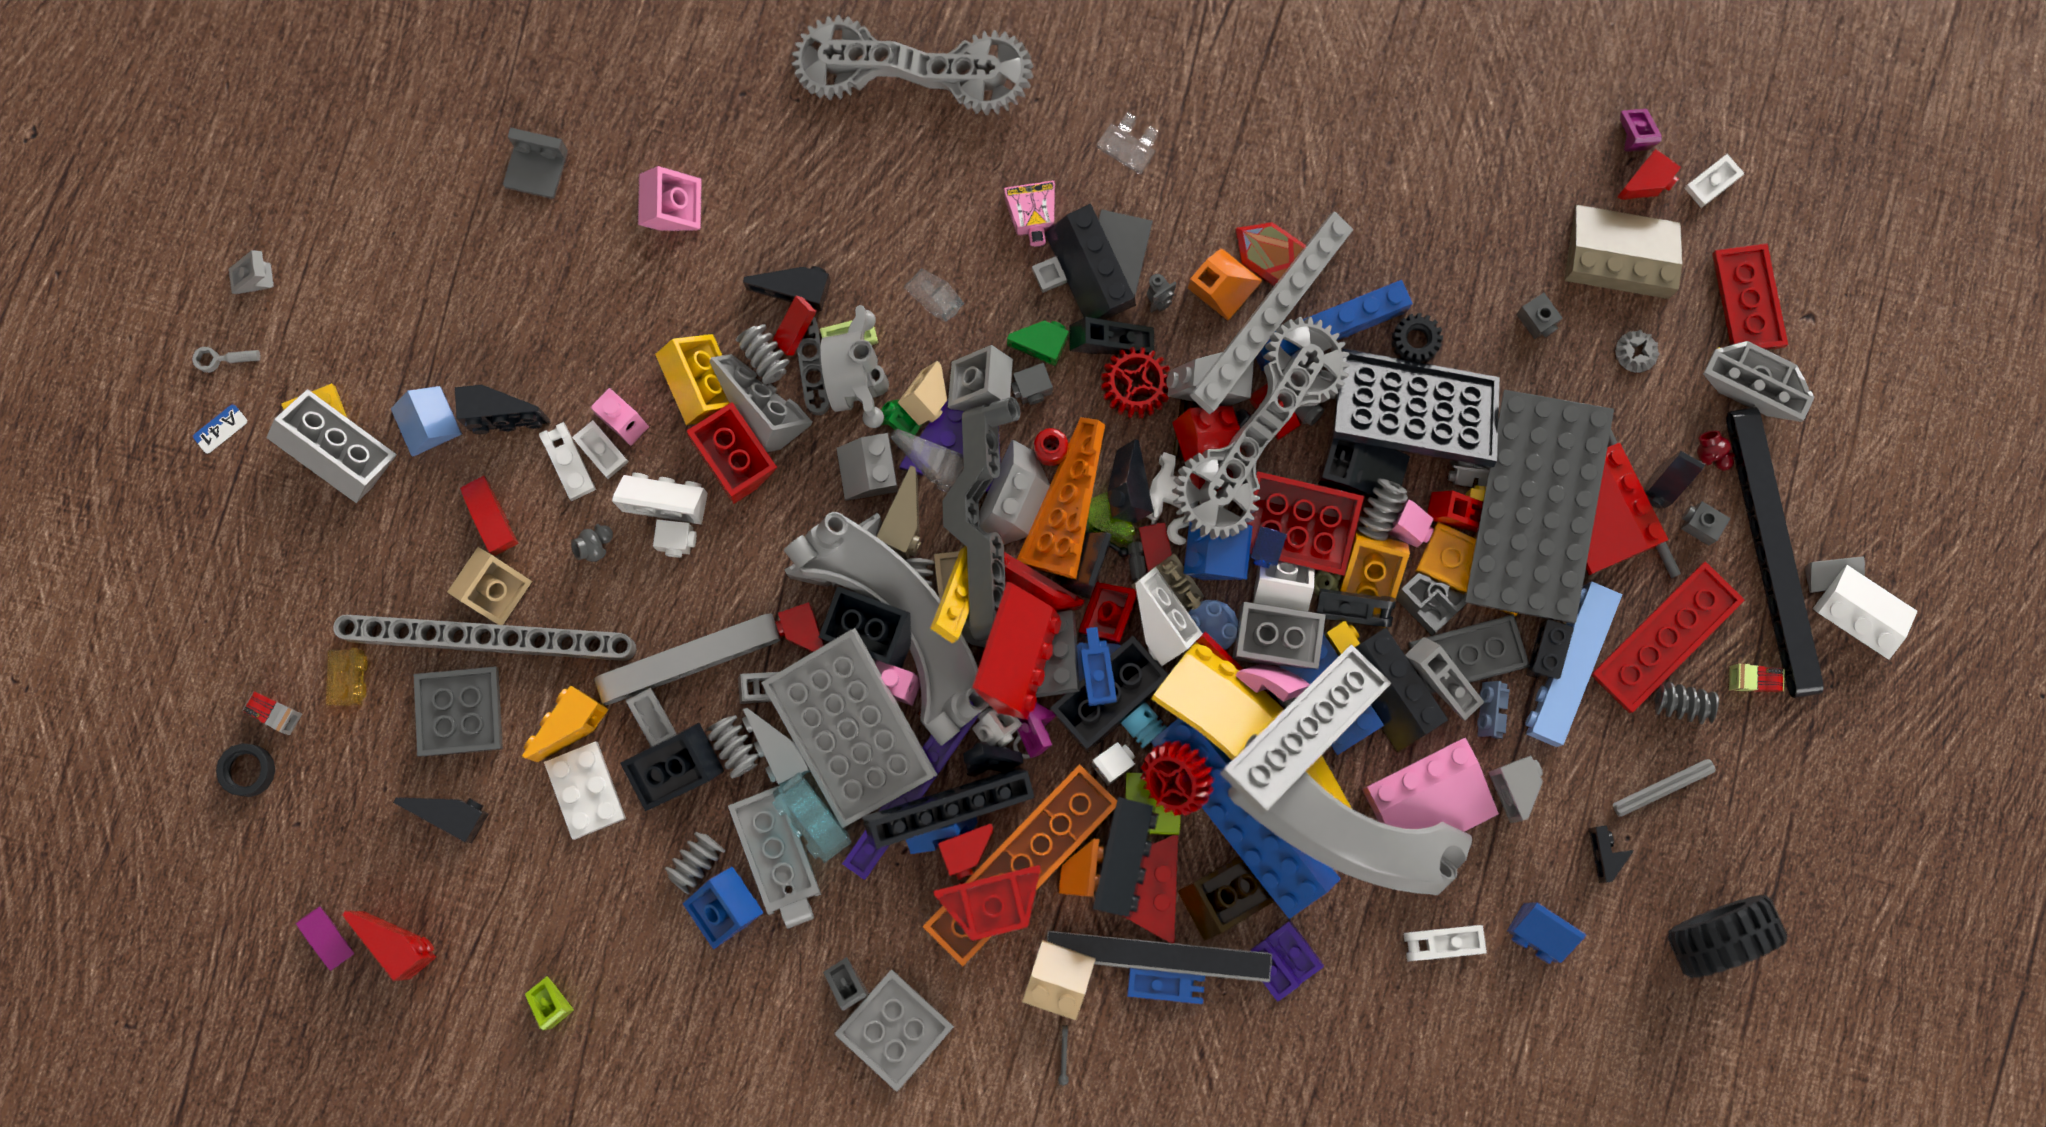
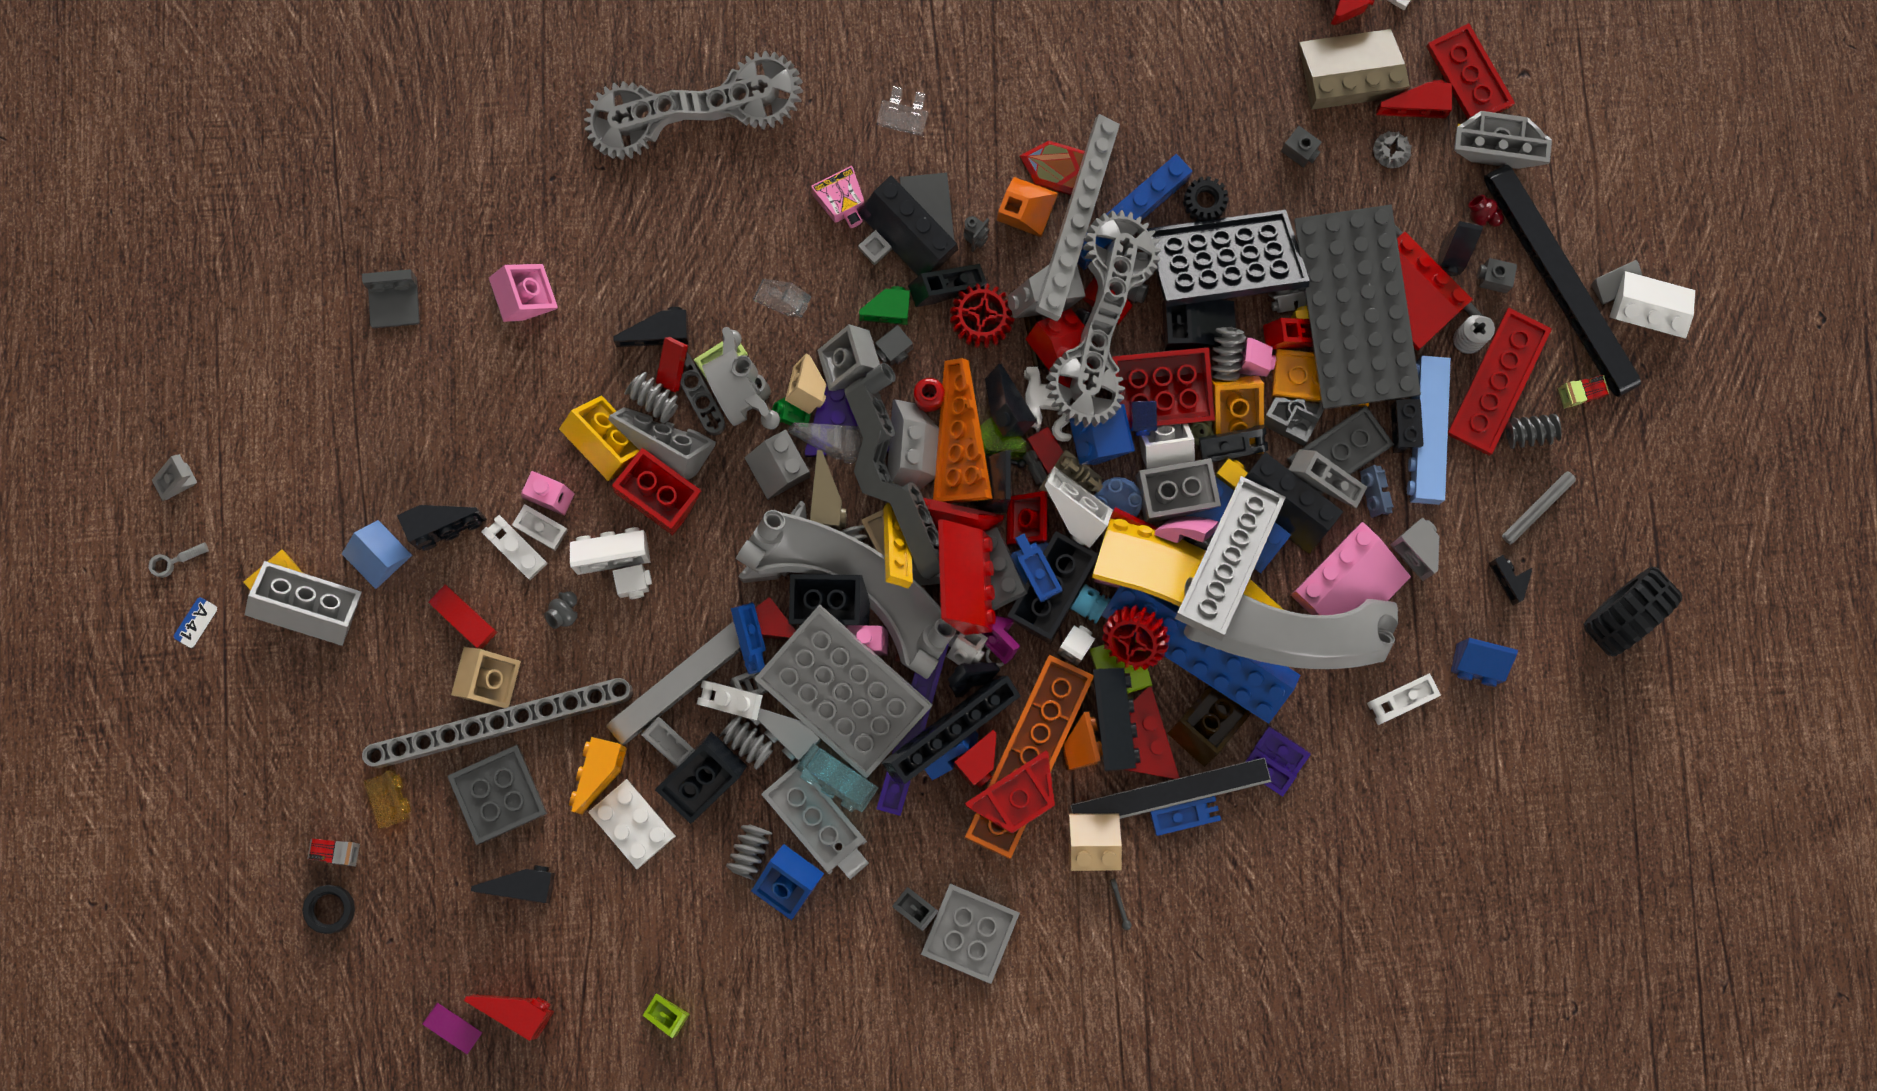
camera: 25 degrees left, 0 degrees up
none -> white plate [697,680,763,720]
none -> blue hinge [731,602,766,674]
none -> red slope [1376,80,1452,119]
none -> light grey piece [1453,315,1495,354]

